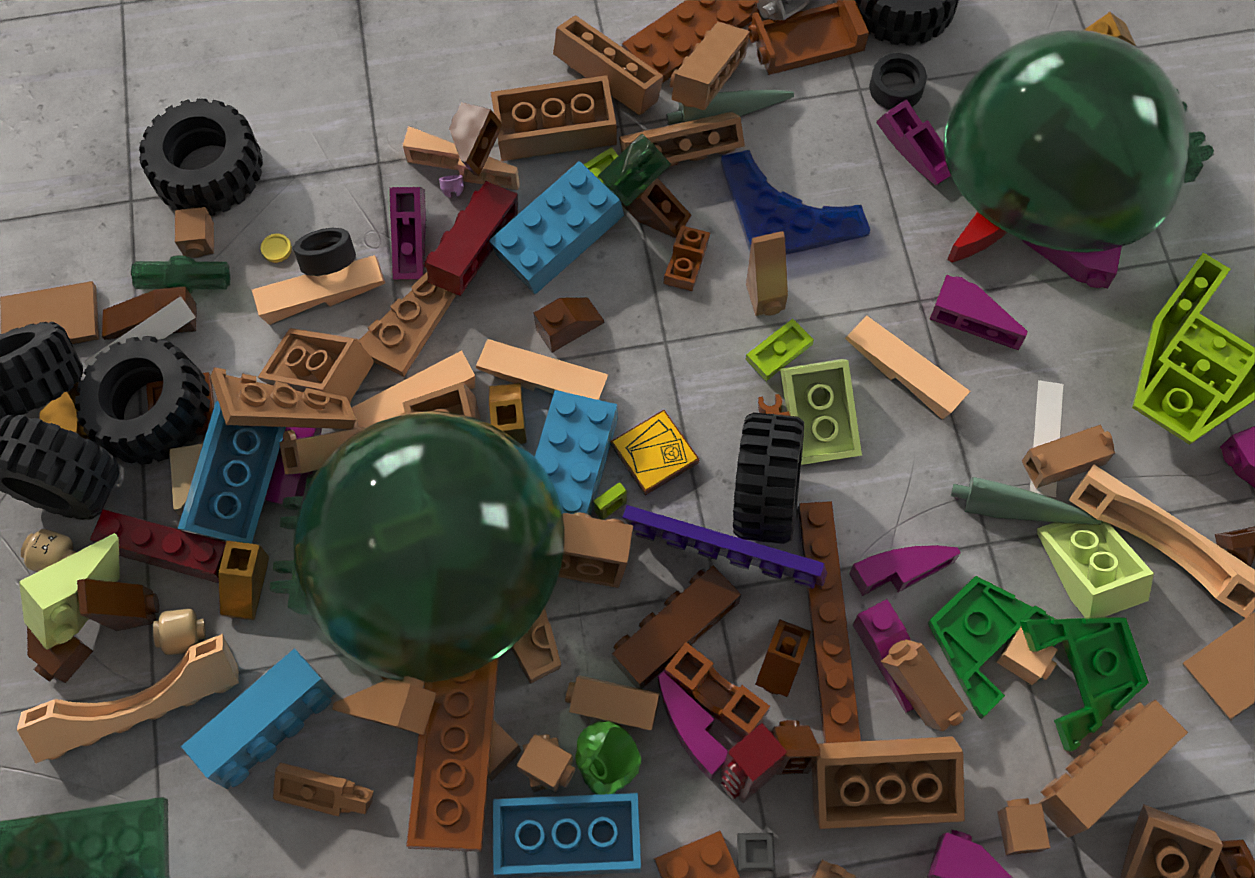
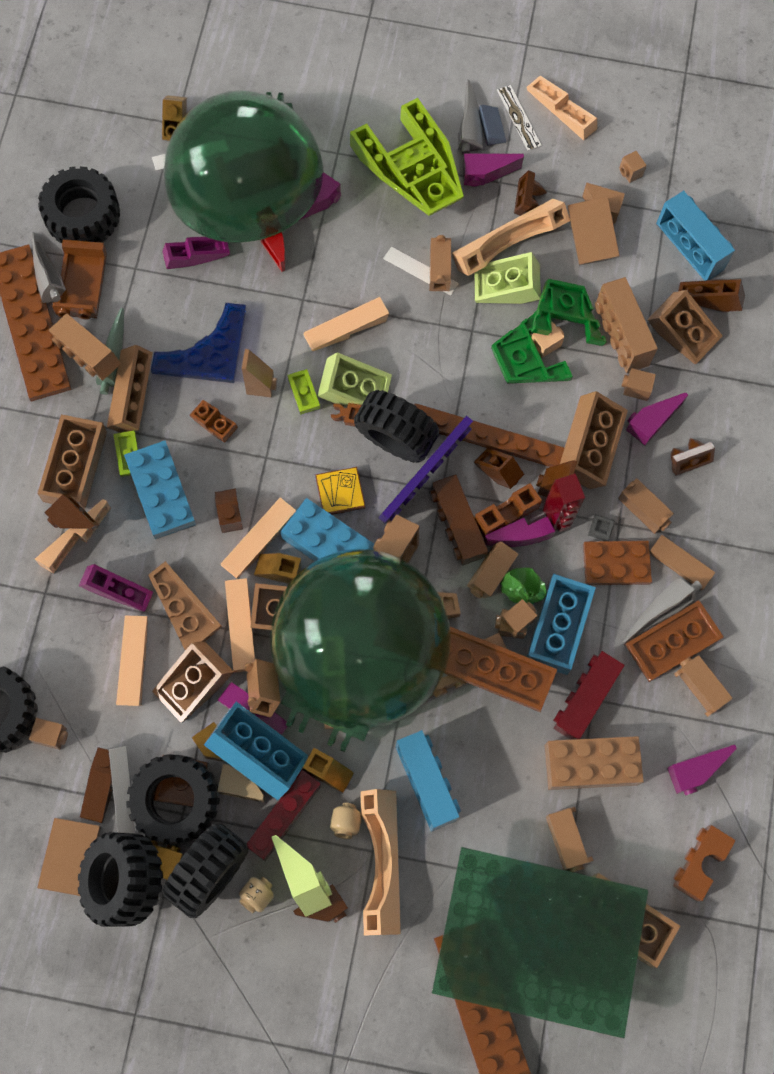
camera: 75 degrees left, 5 degrees up
reddish brown slope [77,579,160,631] -> none
clear green piece [131,255,231,294] -> none
medium nougat wing [210,367,356,429] -> none
light yellow piece [261,234,292,263] -> none
medium nougat hinge [273,762,374,816] -> none
black tyre [293,227,356,276] -> none
medium nougat slope [332,676,437,735] -> none
dark red brick [425,181,518,296] -> none
lavender hinge [439,175,464,198] -> none
medium nougat brick [553,15,663,115] -> none
lime tile [593,482,627,520] -> none
clear green brick [598,133,671,207] -> none
reddish brown slope [620,175,692,238] -> none
magenta slope [849,545,961,596] -> none
magenta slope [852,599,914,713] -> none
black tyre [869,53,927,110] -> none
medium nougat brick [881,639,968,732] -> none
magenta slope [929,274,1028,351] -> none
sand green piece [951,477,1102,525] -> none

